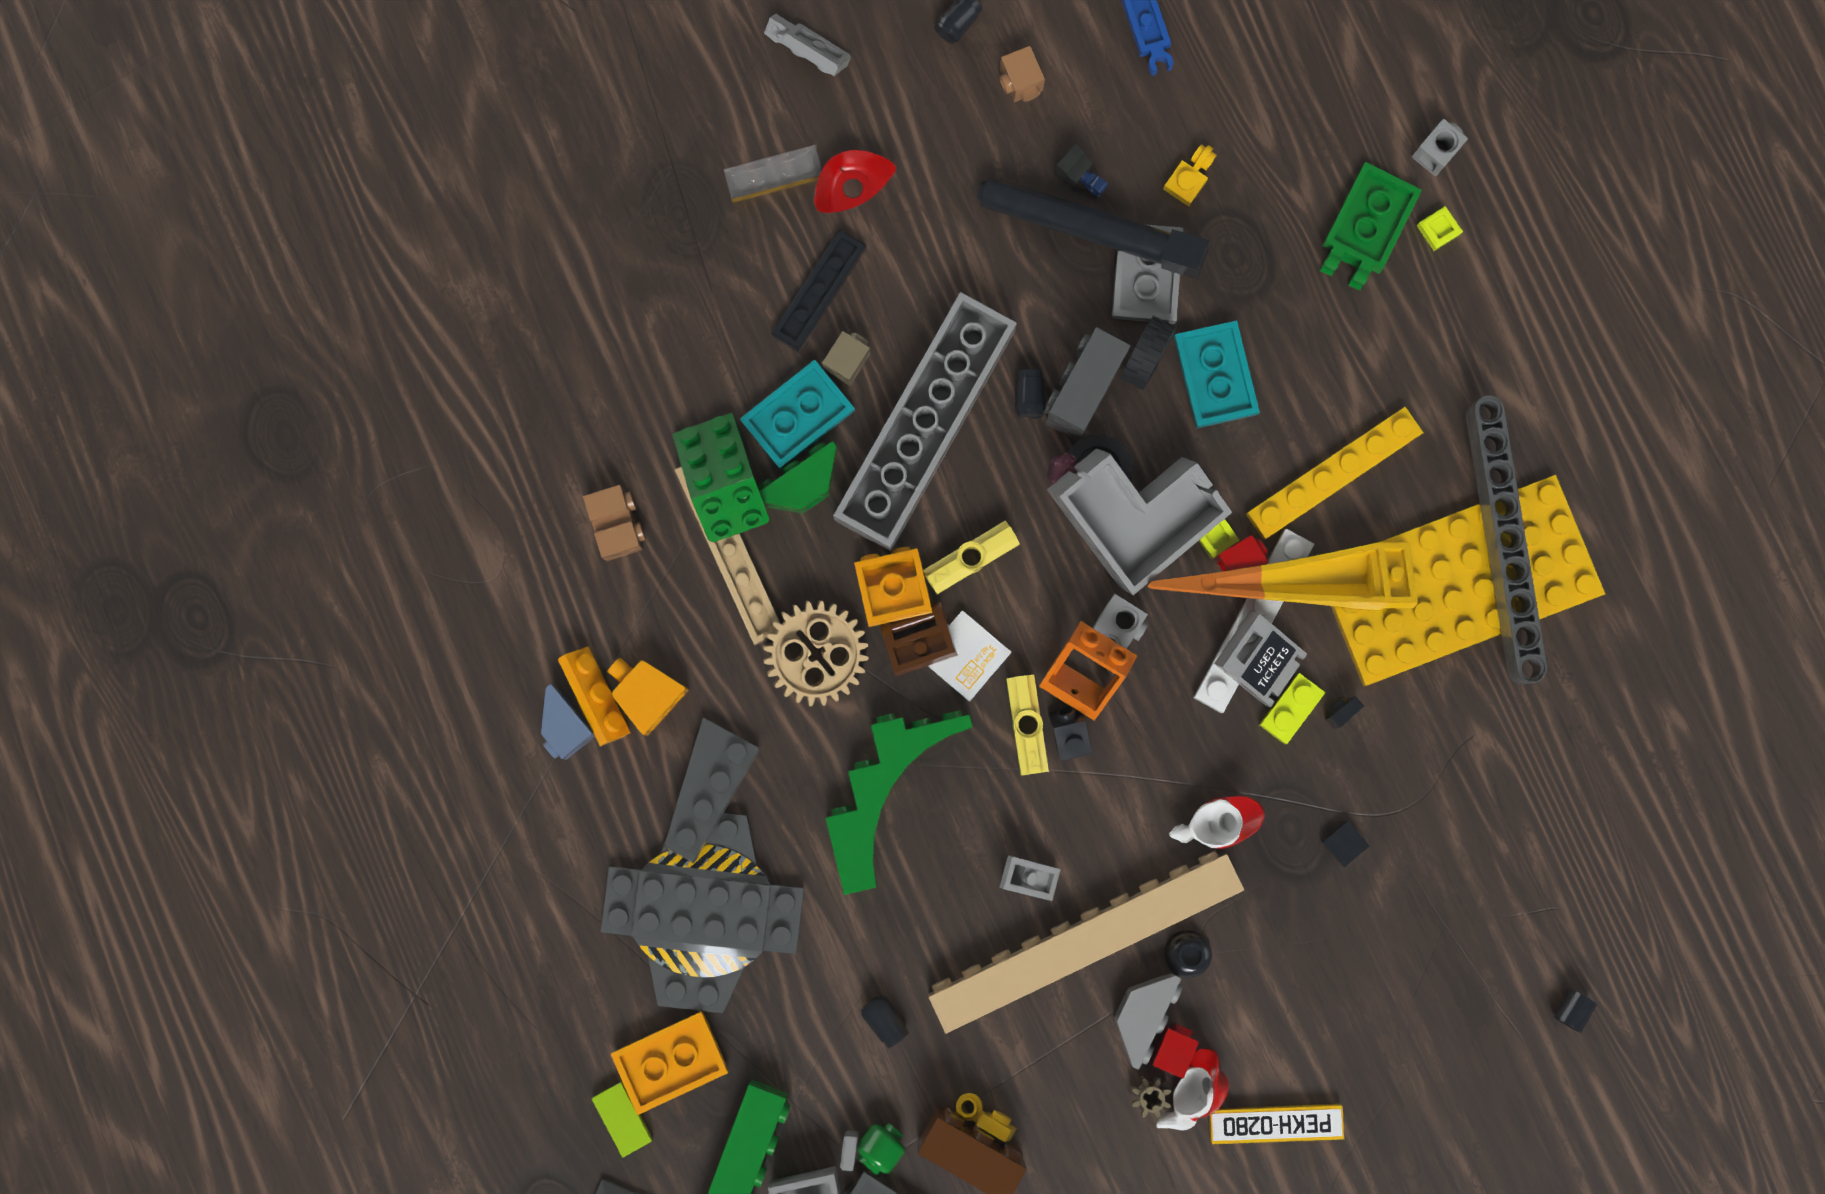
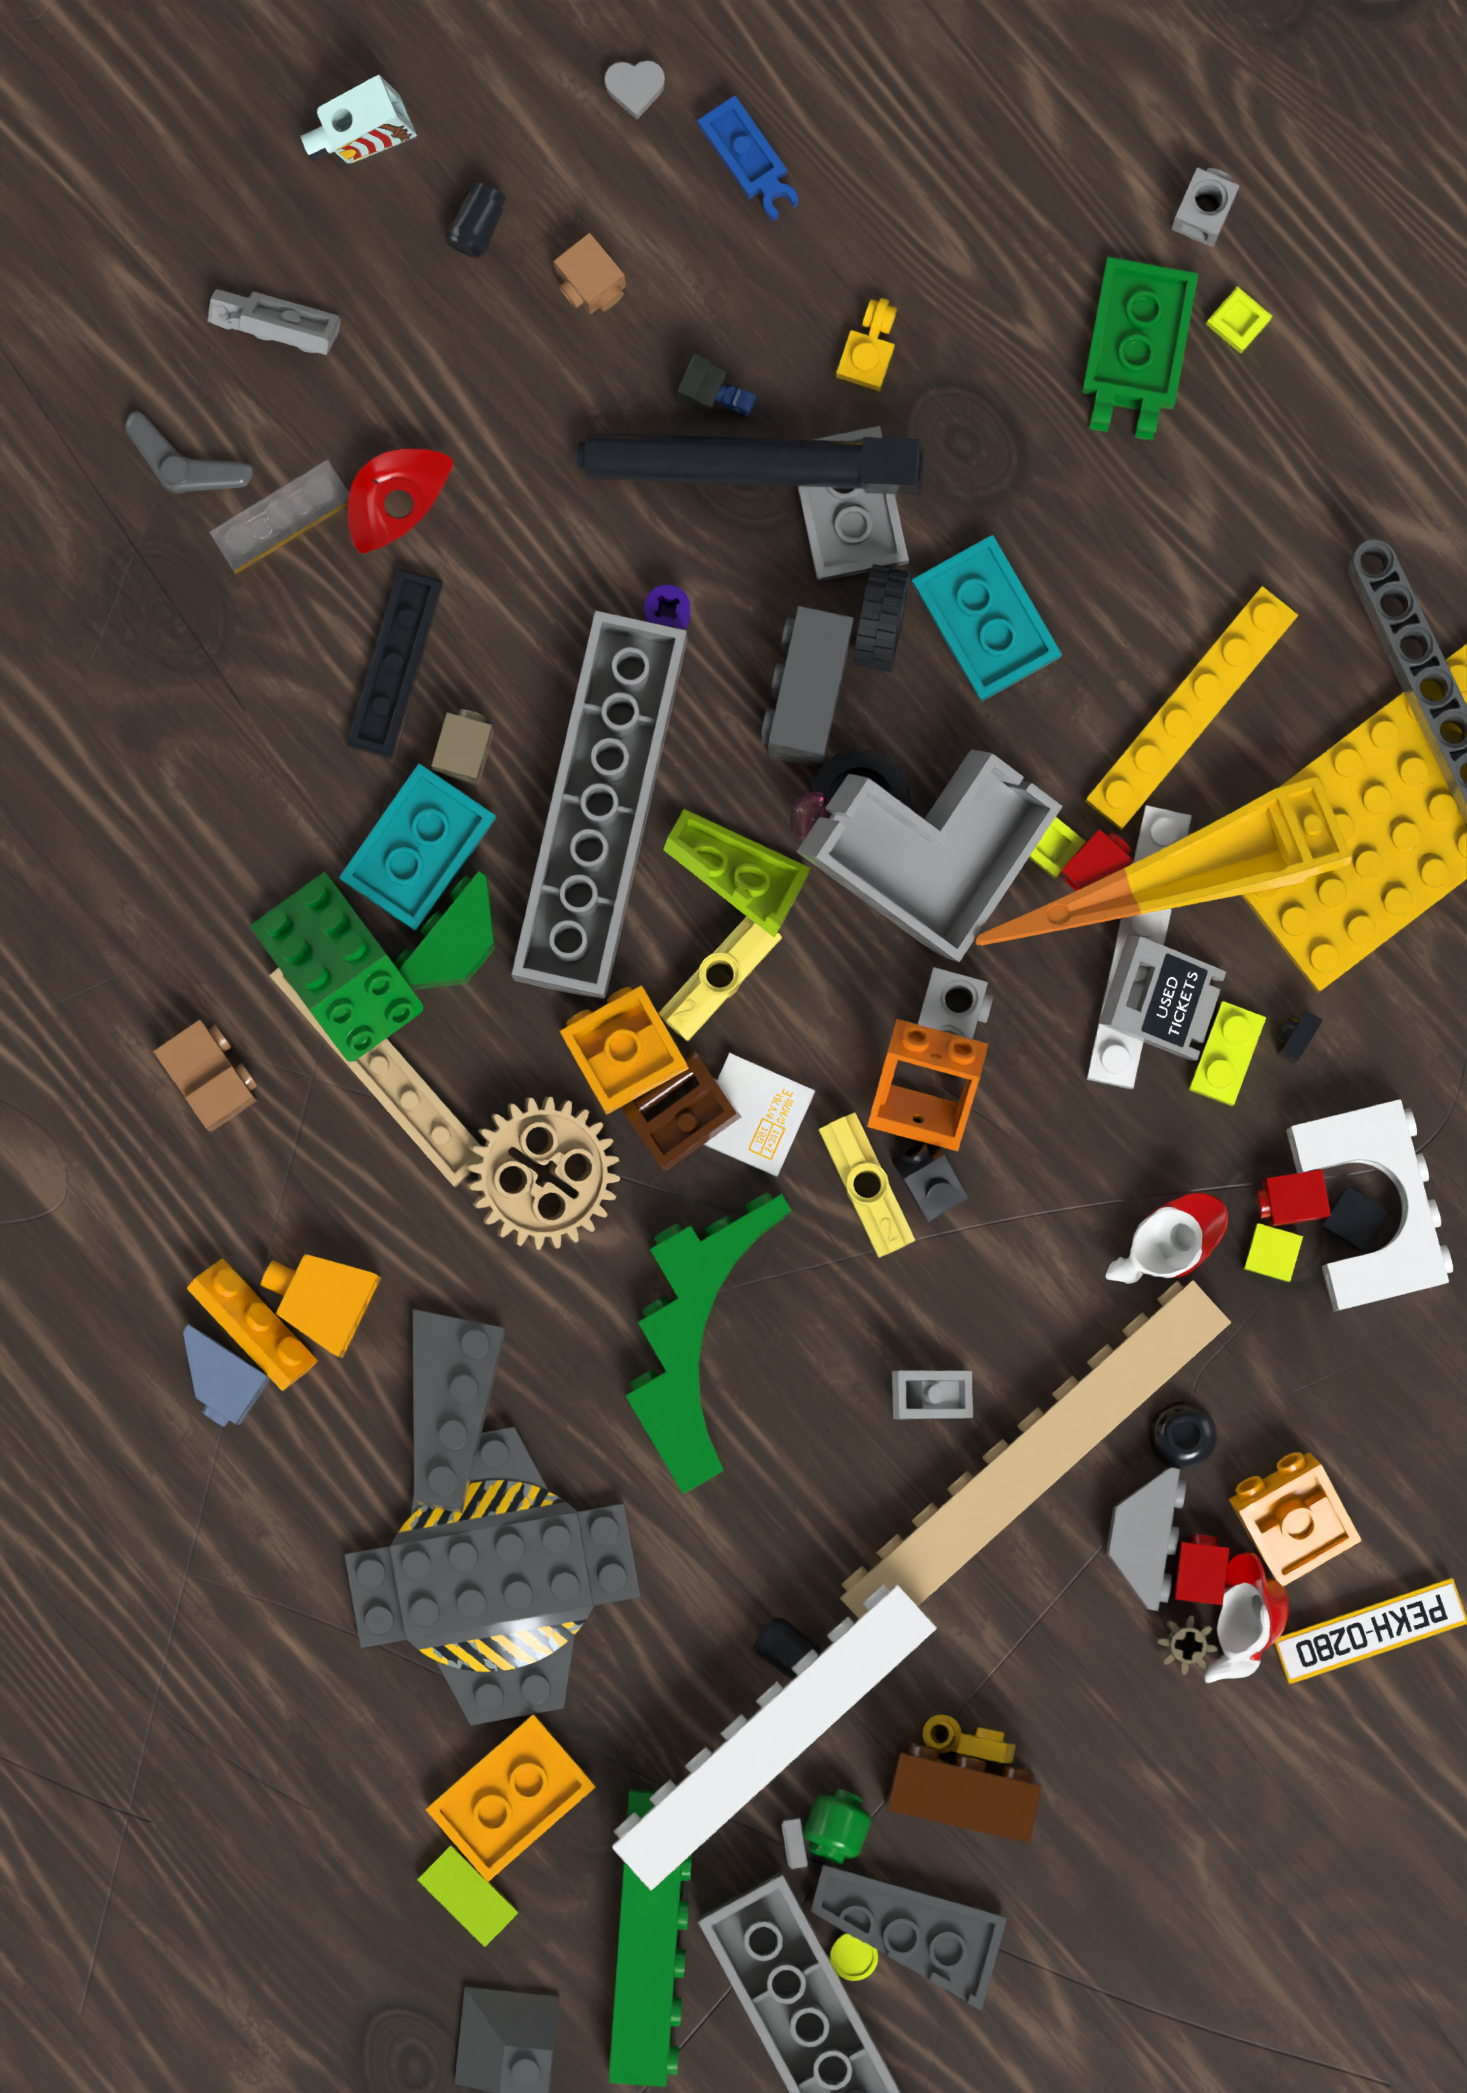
camera: 15 degrees left, 0 degrees up
black piece [1015,369,1045,419] -> none
none -> dark grey piece [125,411,253,494]
none -> white brick [612,1584,937,1890]
none -> dark purple wheel [644,585,691,630]
none -> lime wing [663,809,810,938]
none -> plate [1228,1452,1362,1586]
none -> neon yellow tile [1243,1223,1303,1282]
none -> red brick [1256,1169,1331,1227]
none -> white arch [1286,1099,1453,1312]

